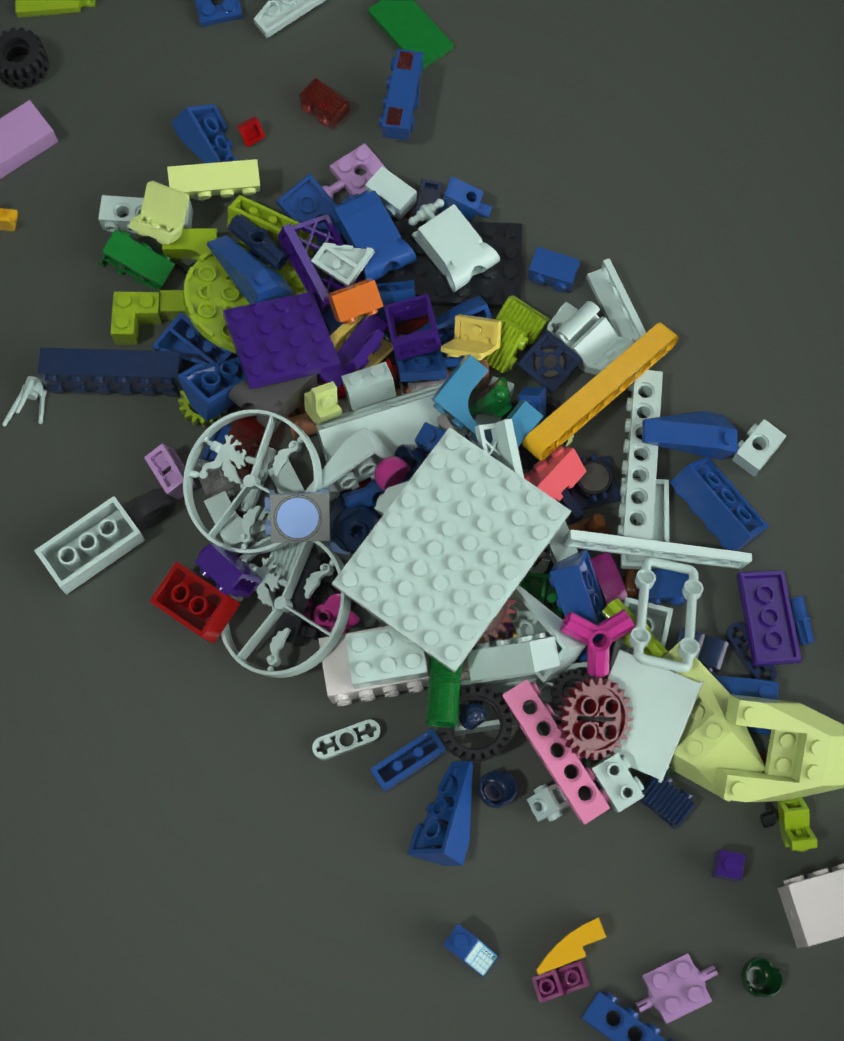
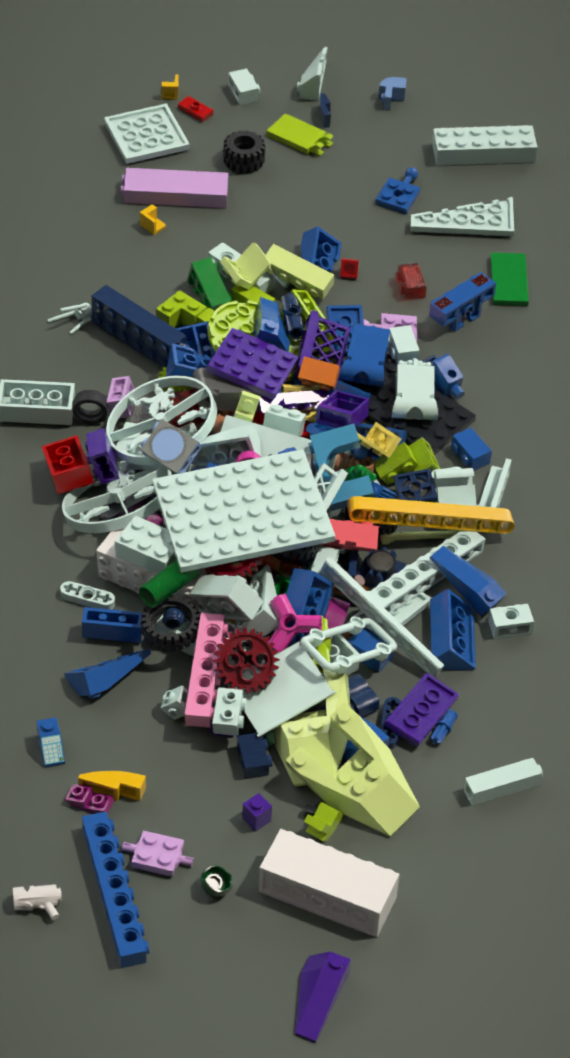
camera: 35 degrees right, 25 degrees down
light aqua wing [311,243,375,286] -> none
dark blue hair [478,770,518,808] -> none

